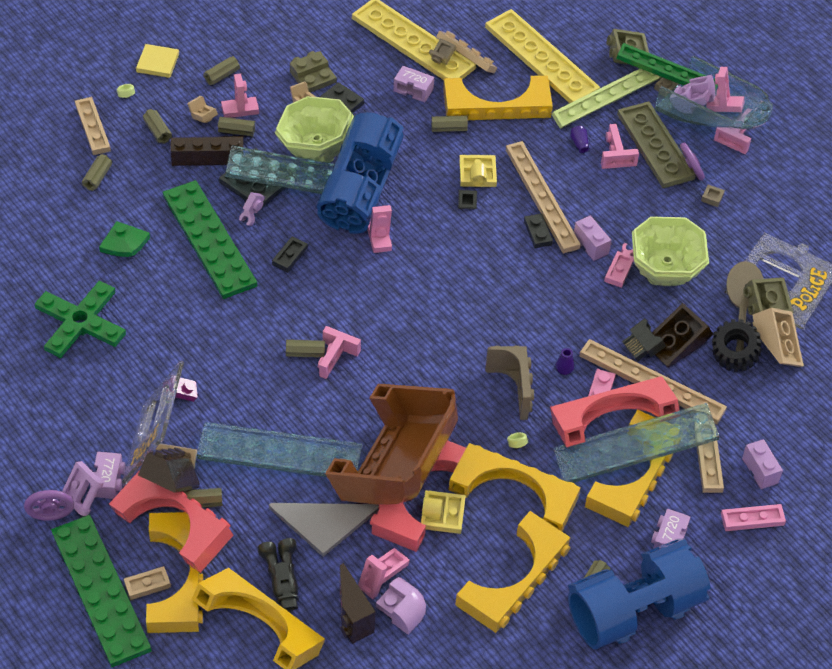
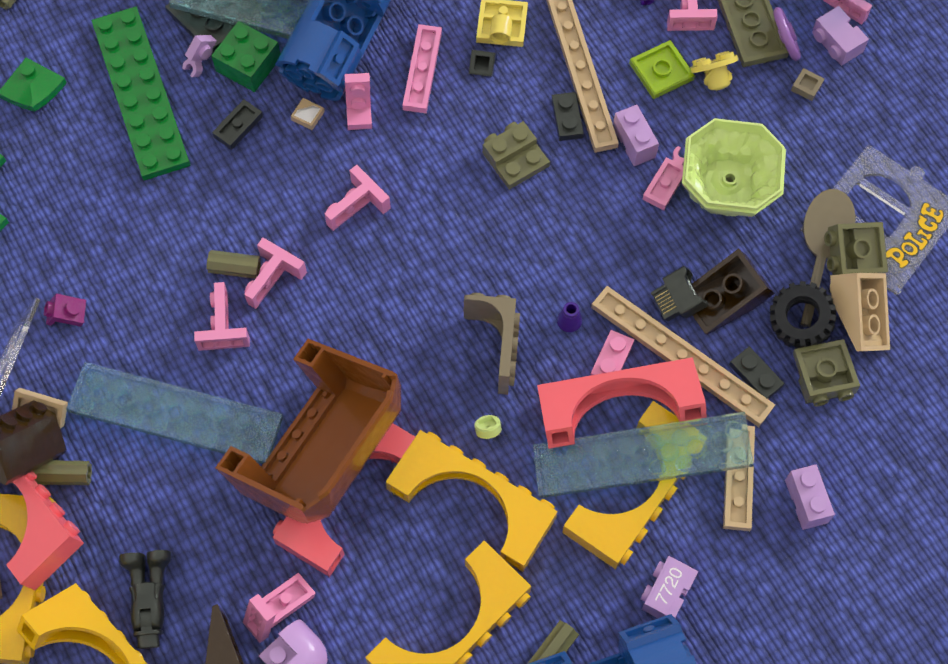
camera: 10 degrees right, 15 degrees up
light grey tile [269,503,379,557] -> none
light yellow plate [421,490,466,534] -> none
bright pink plate [721,504,786,531] -> none
none -> bright pink bracket [194,282,250,351]
none -> green brick [211,21,281,92]
none -> tan tile [291,98,324,130]
none -> bright pink bracket [324,165,391,231]
none -> bright pink plate [402,24,442,113]
none -> olive plate [482,121,550,190]
none -> lime tile [629,40,695,99]
none -> light yellow plate [690,51,738,91]
none -> pearl dark grey plate [729,346,785,399]
none -> olive plate [793,339,860,407]
none -> lavender brick [812,6,869,66]

